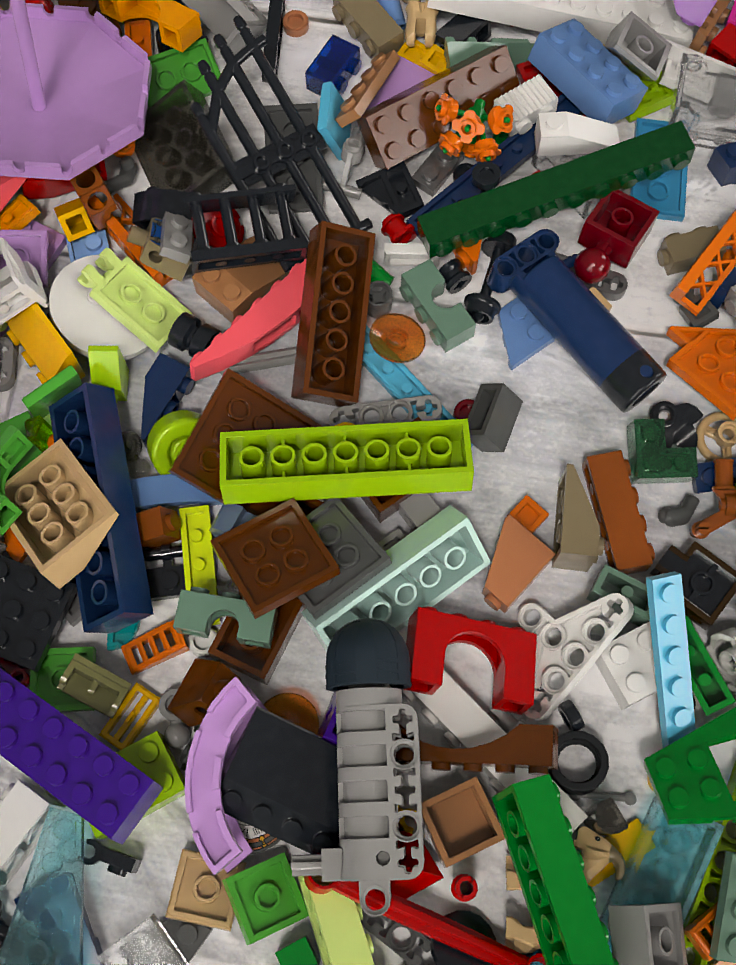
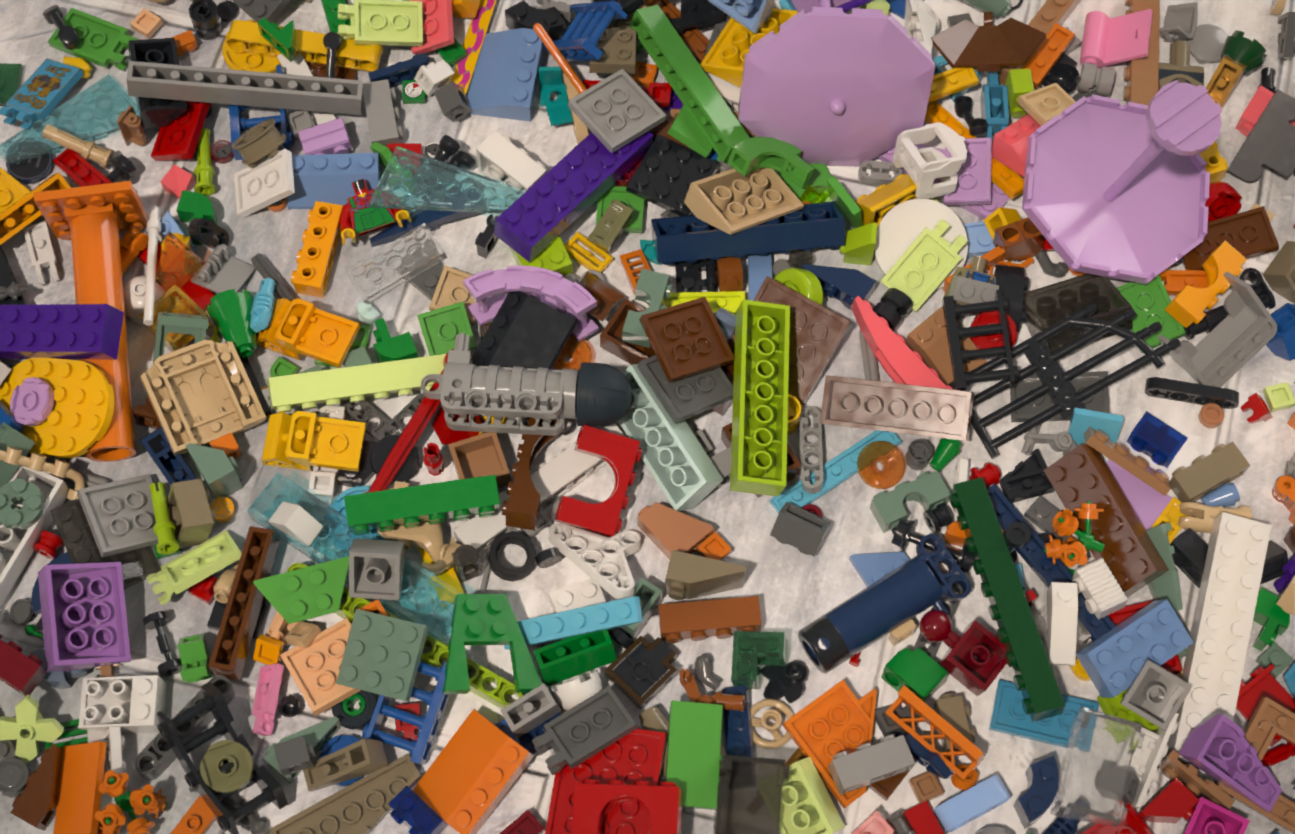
camera: 95 degrees right, 5 degrees down
none -> green piece [881,648,947,702]

